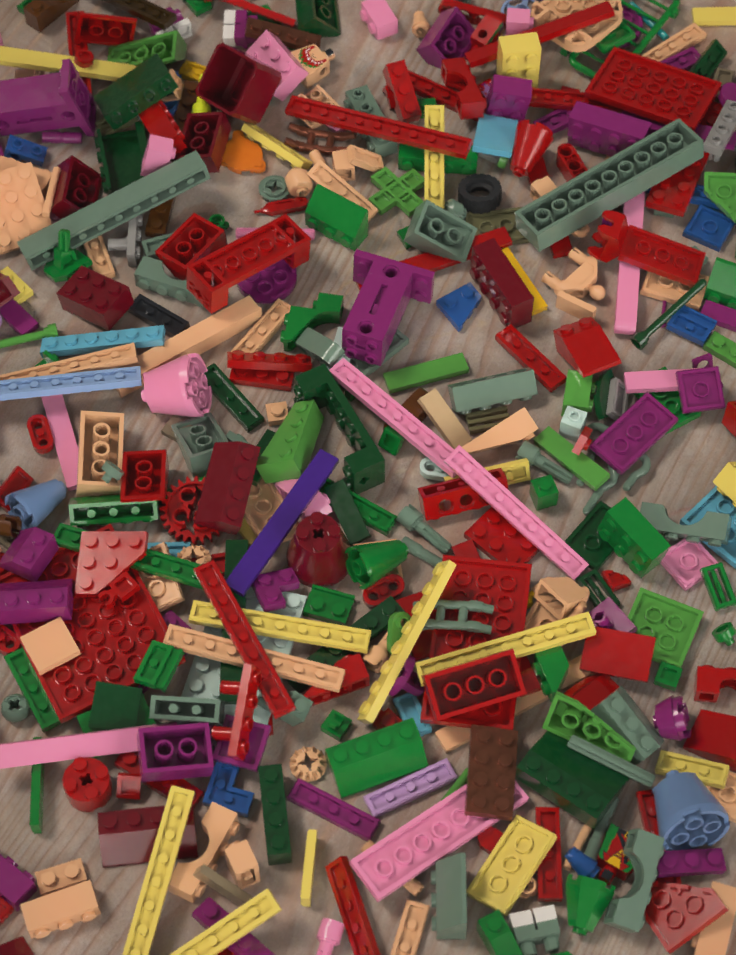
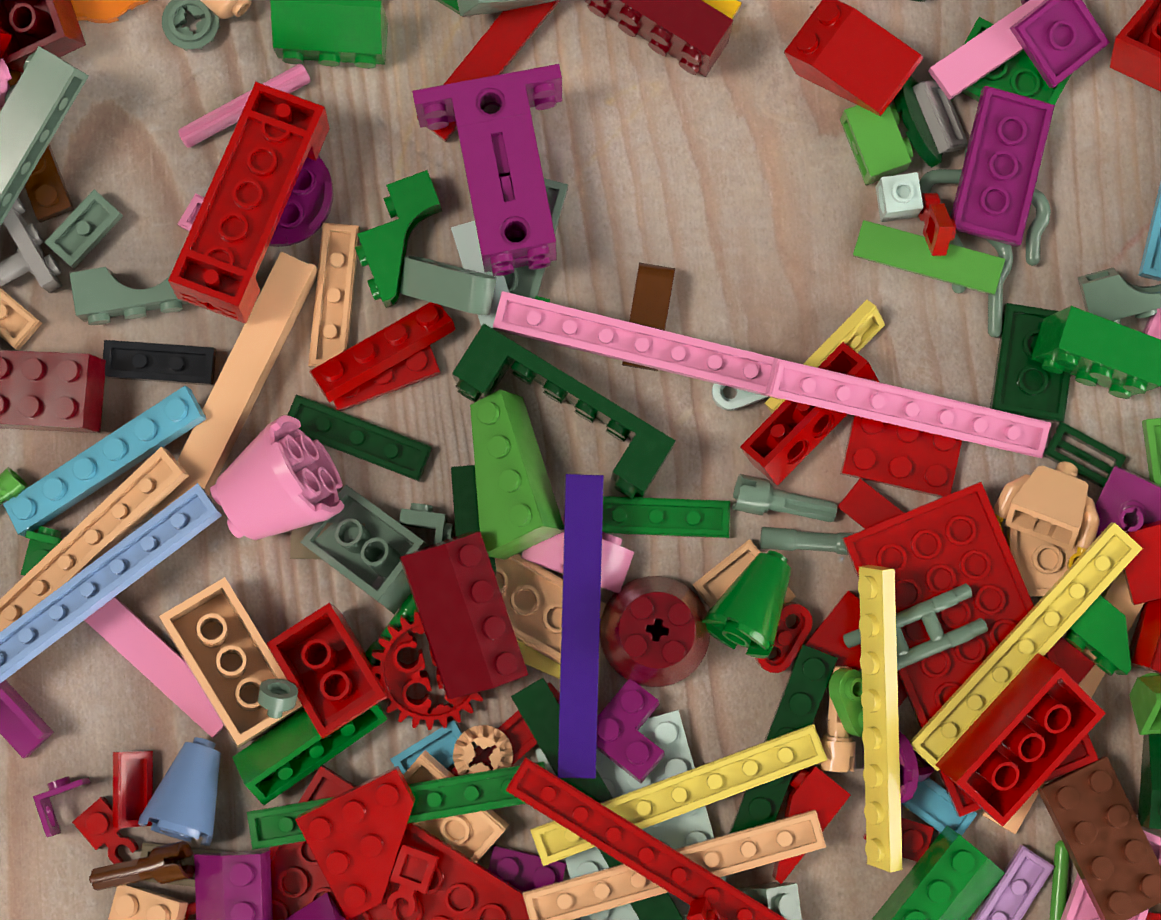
camera: 30 degrees left, 25 degrees up
red plate [27,414,54,454] -> none
red slope [155,213,228,280] -> none
green plate [208,214,229,229] -> none
red piece [254,197,308,216] -> none
light nougat plate [265,401,288,426] -> none
green plate [303,584,355,626] -> none
green tile [320,709,352,742] -> none
dark green tile [324,479,371,546] -> none
green tile [378,426,405,456] -> none
bright green tile [383,352,469,394] -> none
tan tile [417,388,472,449] -> none
blue wing [436,282,482,332] -> none
sand green brick [448,367,538,414] -> none
light nougat slope [462,407,539,454] -> none
olive tile [465,406,510,435] -> none
red plate [495,324,567,393] -> none
sand green piece [515,440,573,484] -> none
green brick [529,474,559,511] -> none
red tile [601,570,631,592] -> none

